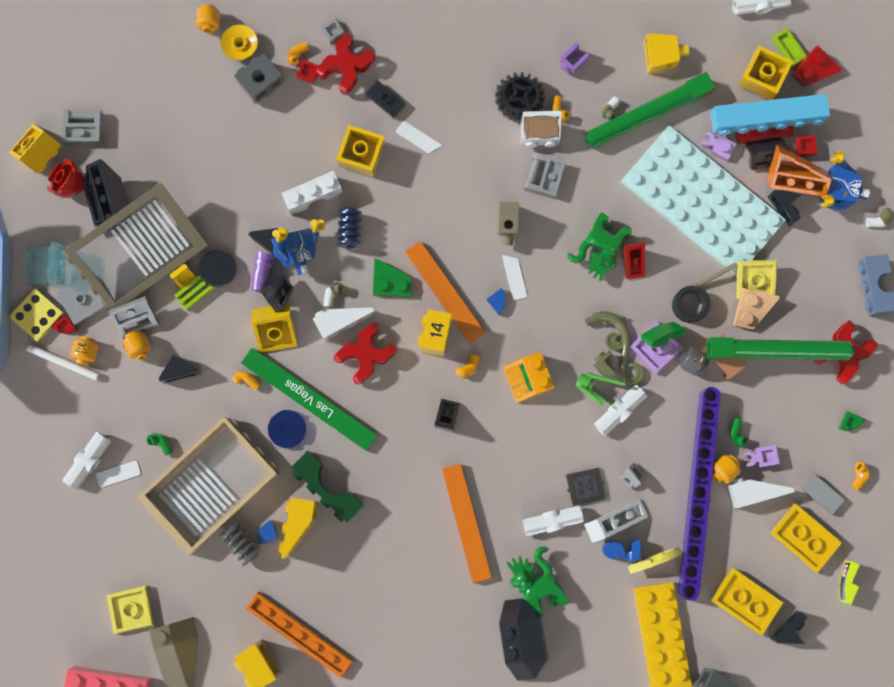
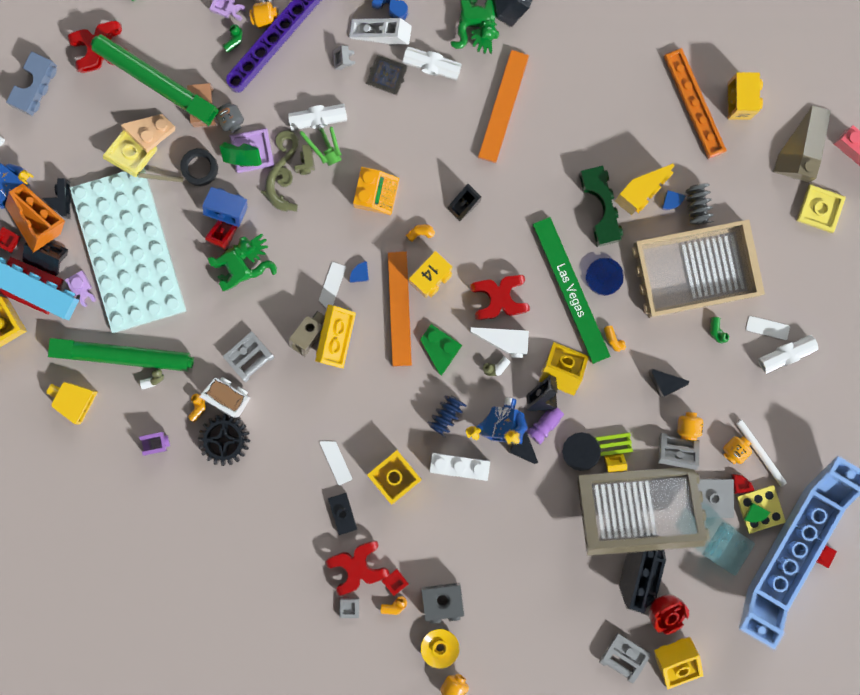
camera: 150 degrees left, 5 degrees up
none -> blue brick [202,187,247,227]
none -> yellow plate [315,305,356,368]
none -> green tile [743,503,771,523]

